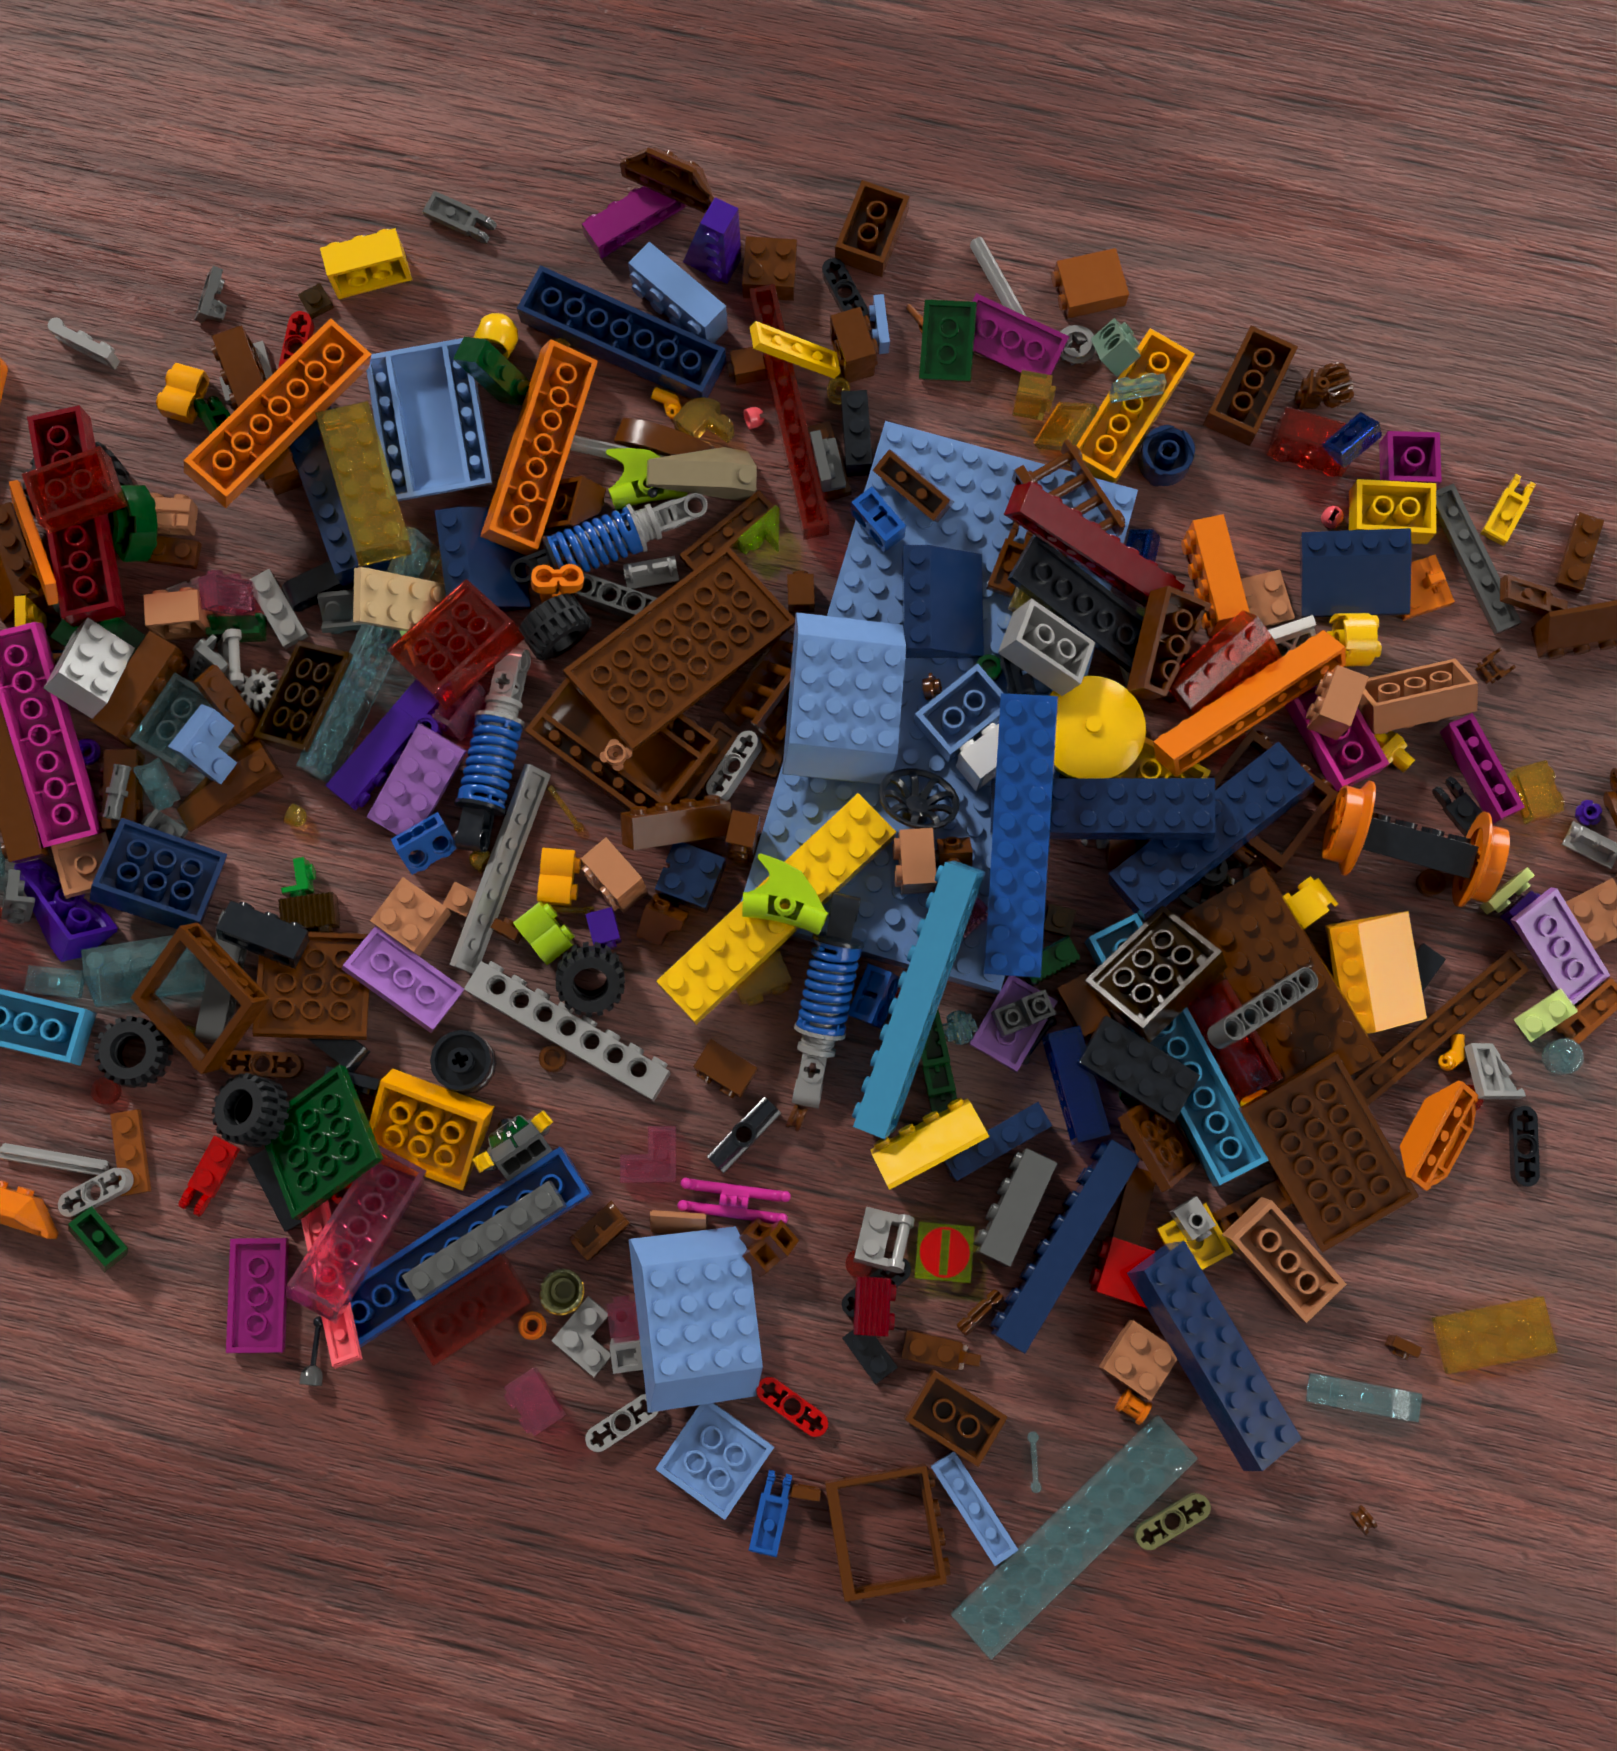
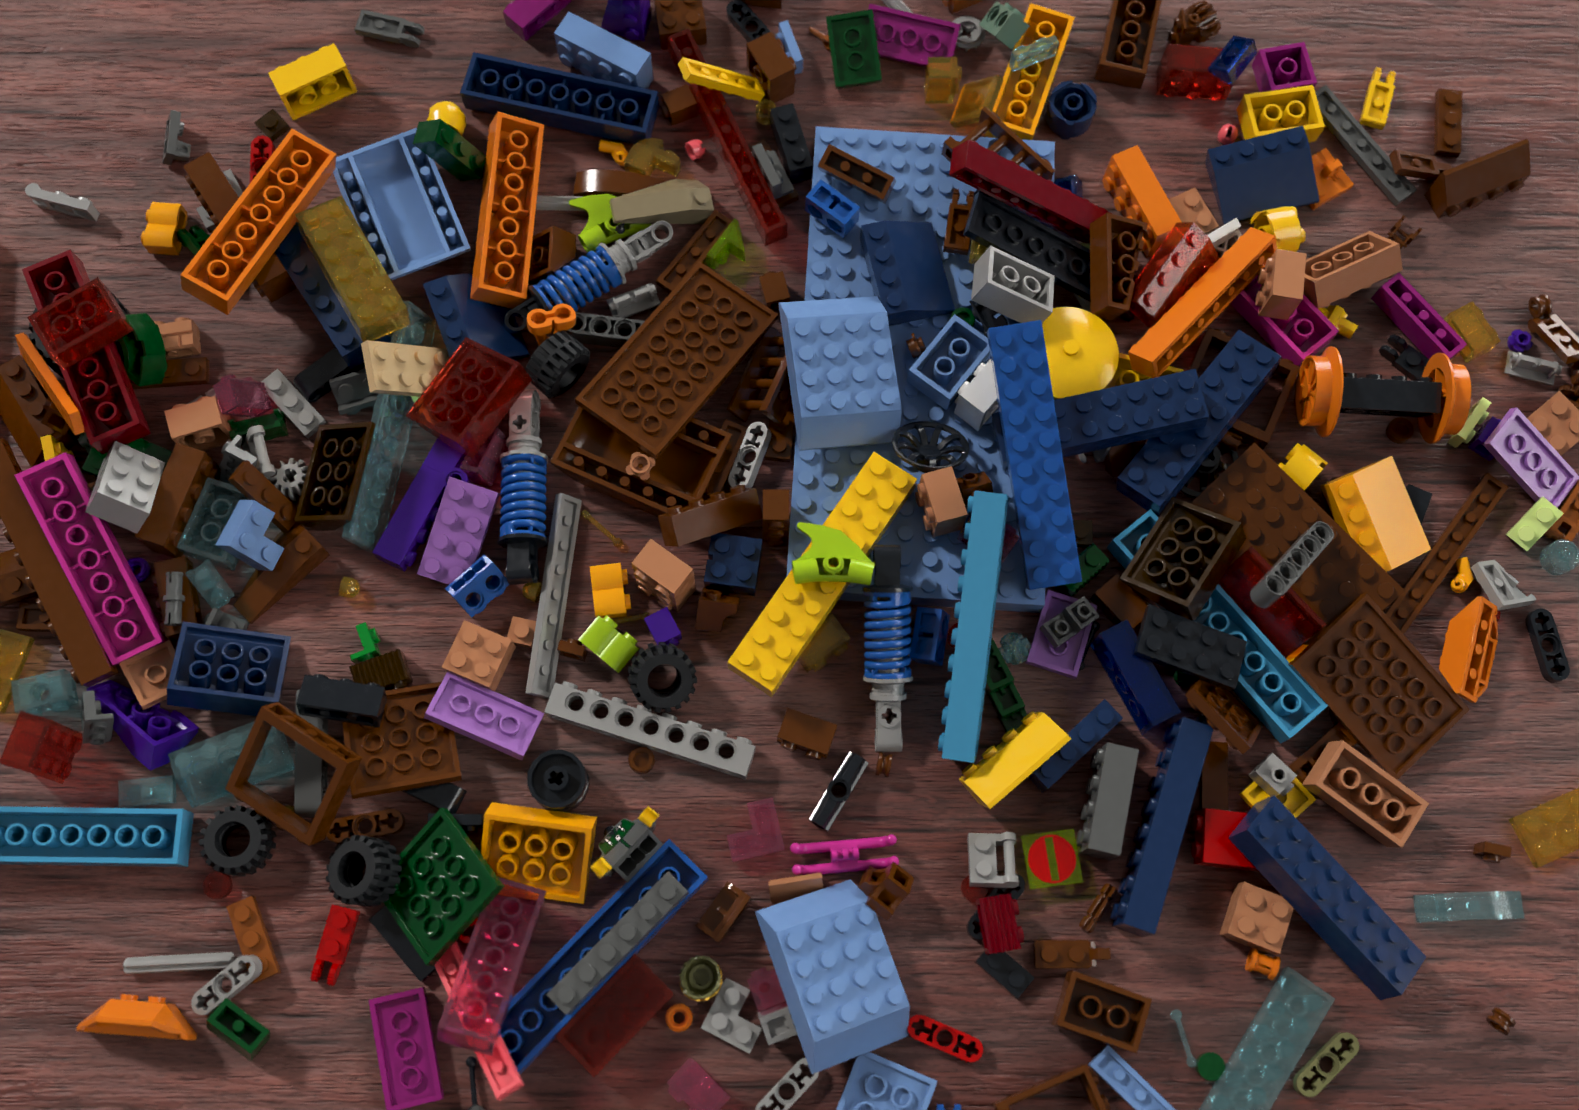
camera: 15 degrees left, 5 degrees down
none -> dark green tile [1195,1052,1225,1081]

